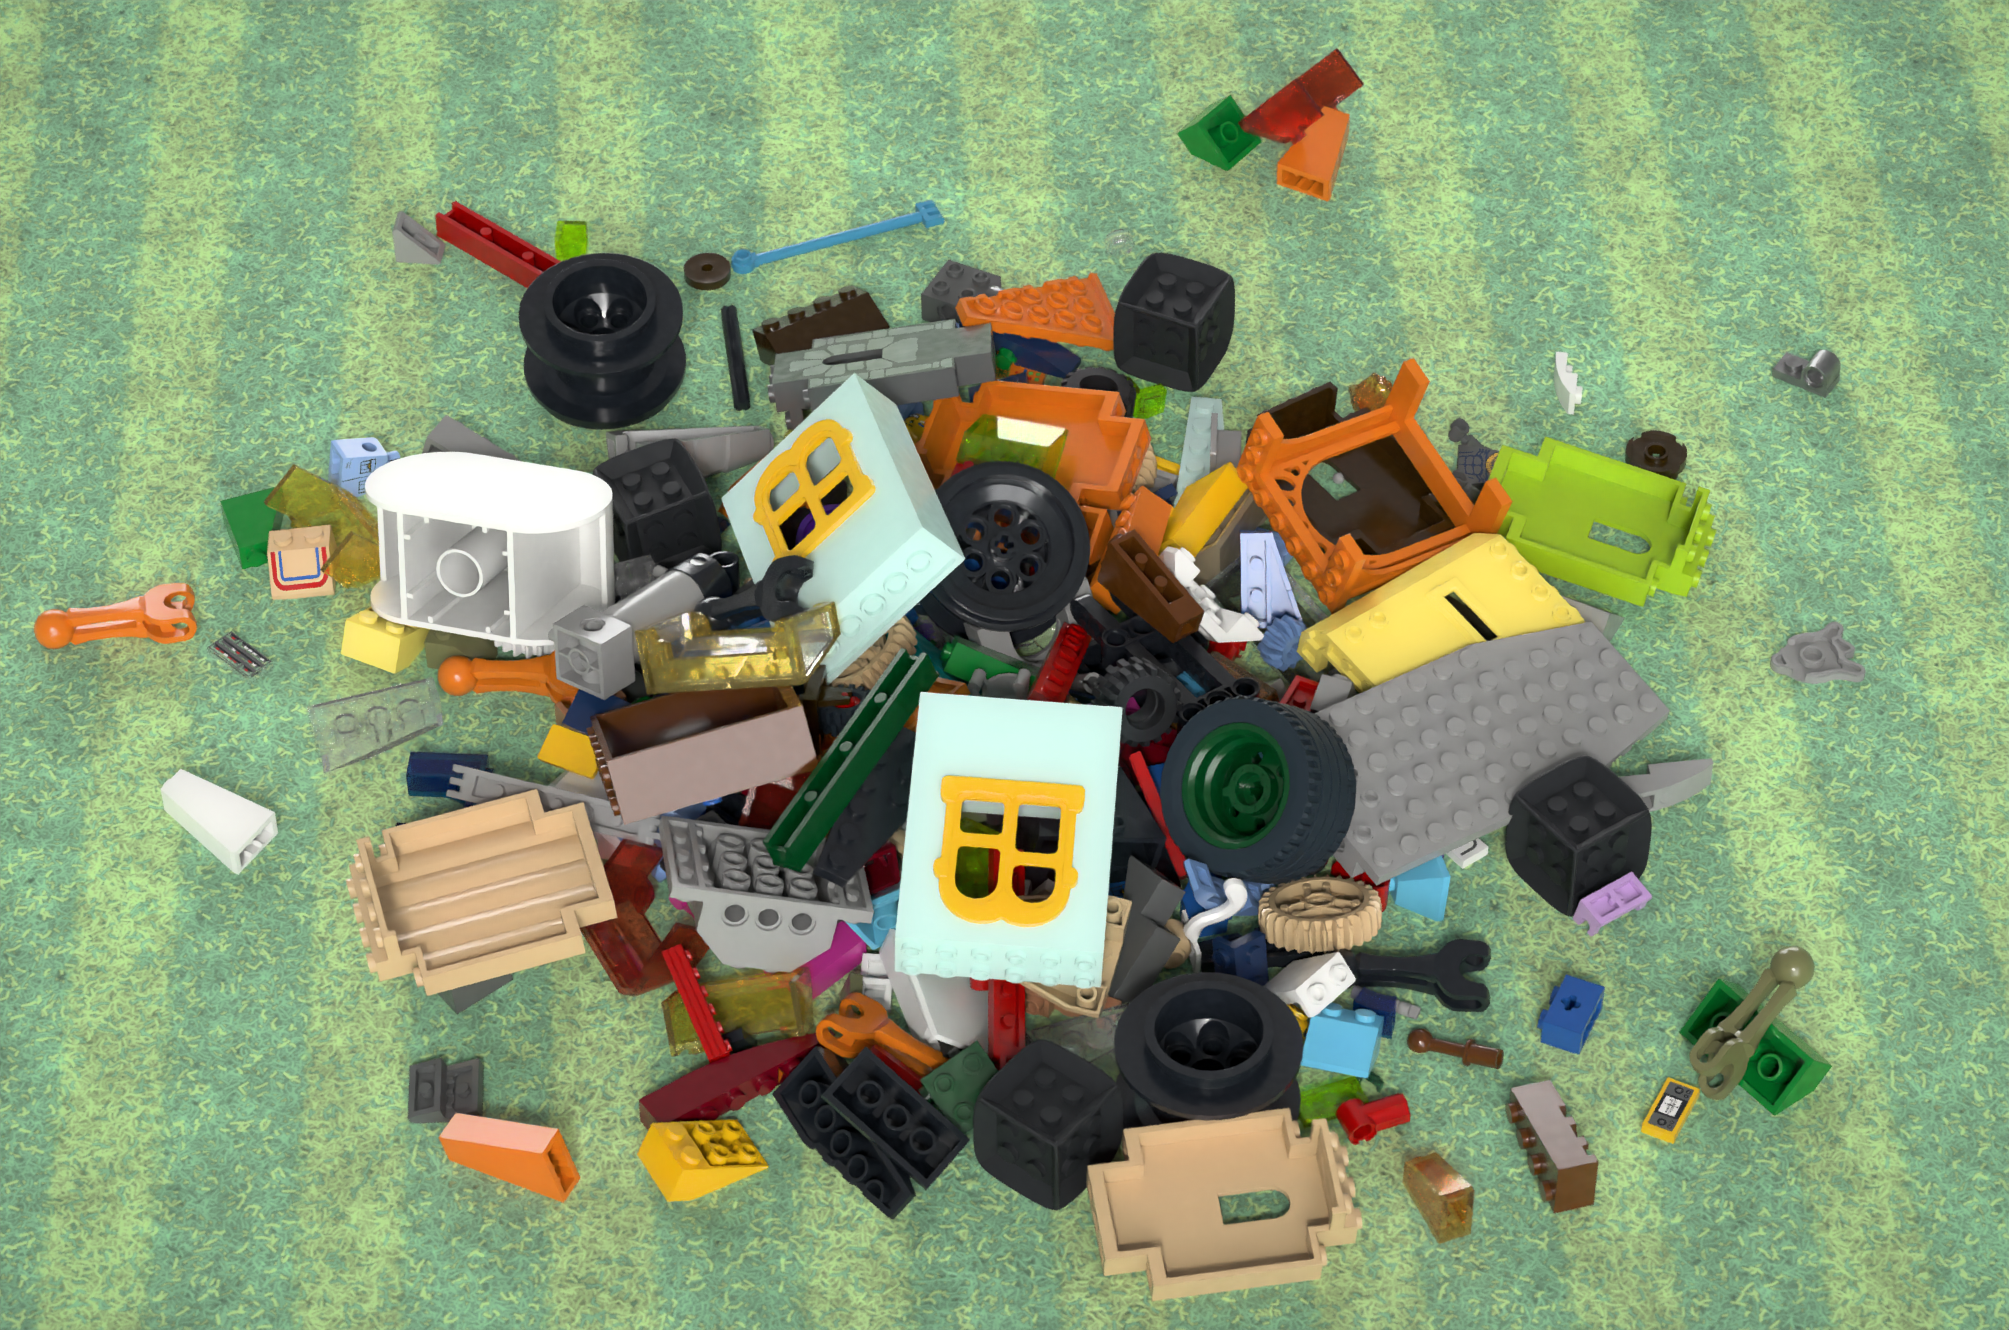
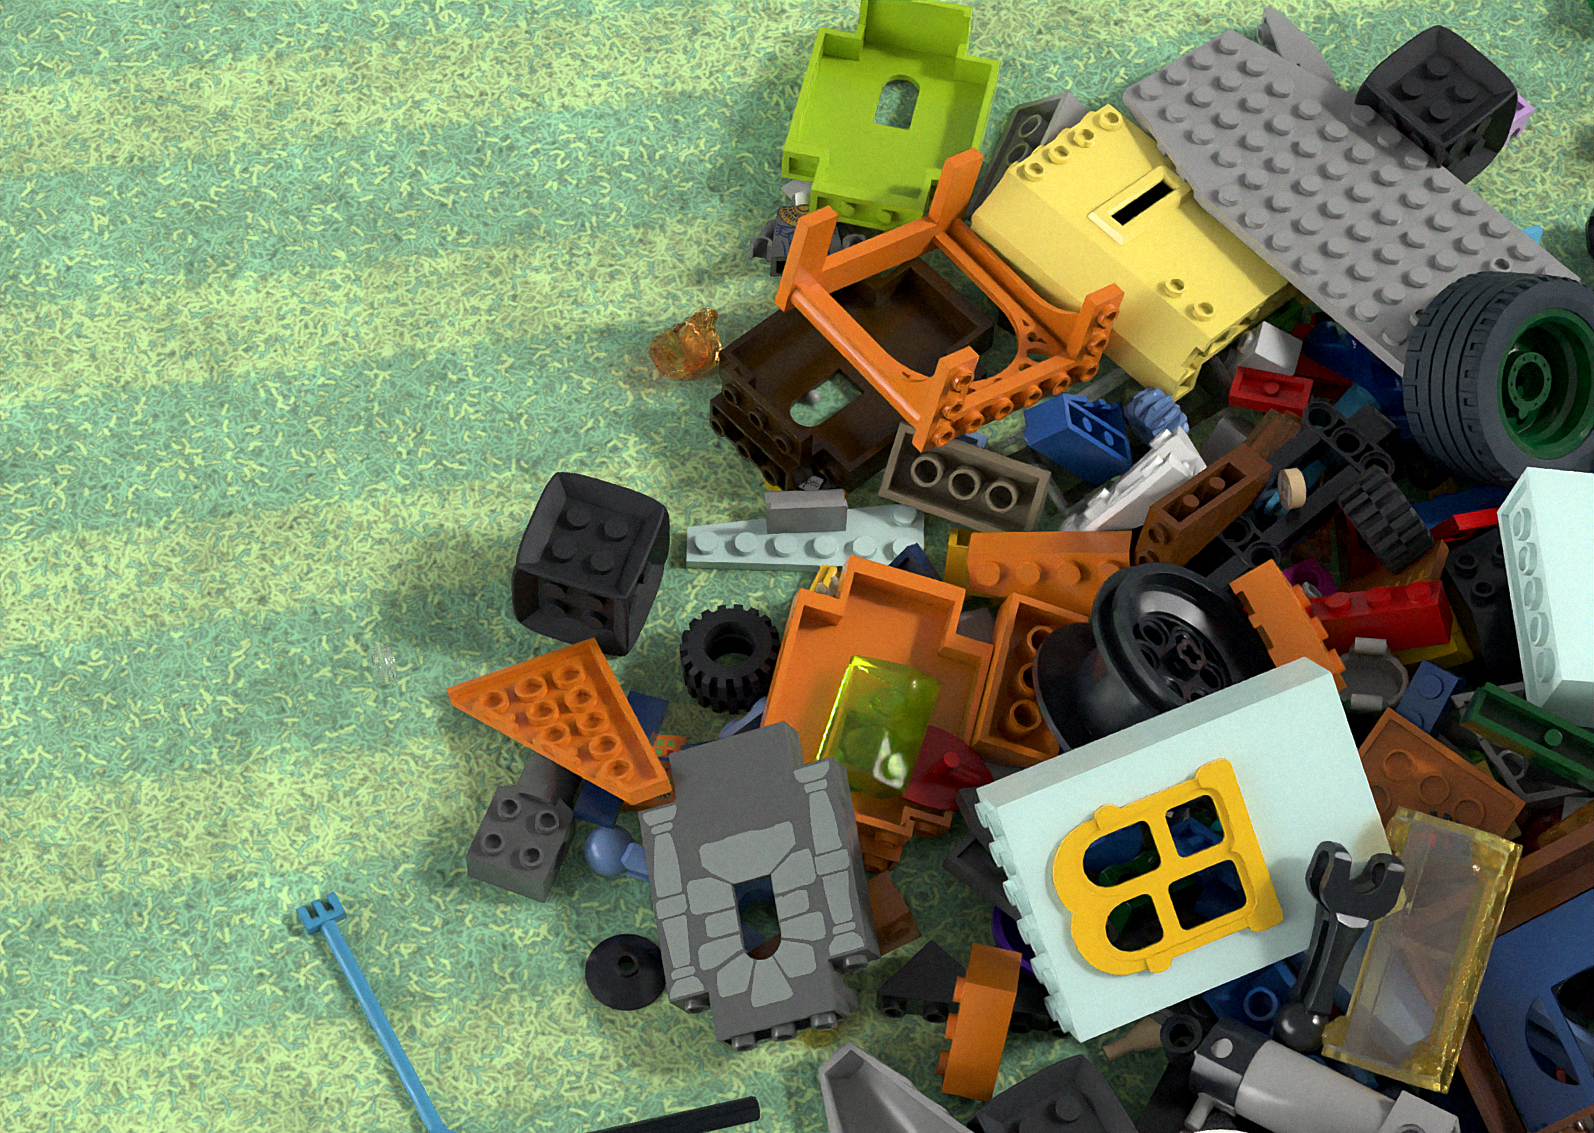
camera: 100 degrees left, 15 degrees up
dark brown slope [752,285,890,366] -> none
clear neon green panel [1127,376,1167,419] -> none
yellow slope [1158,462,1248,558] -> none
green slope [1177,95,1262,171] -> none
clear red windscreen [1238,48,1364,145] -> none
orange slope [1277,106,1350,202] -> none
white slope [1554,352,1583,415] -> none
dark brown plate [1625,430,1687,480] -> none
none -> orange wedge [1229,559,1347,692]
none -> tan tile [1278,468,1306,510]

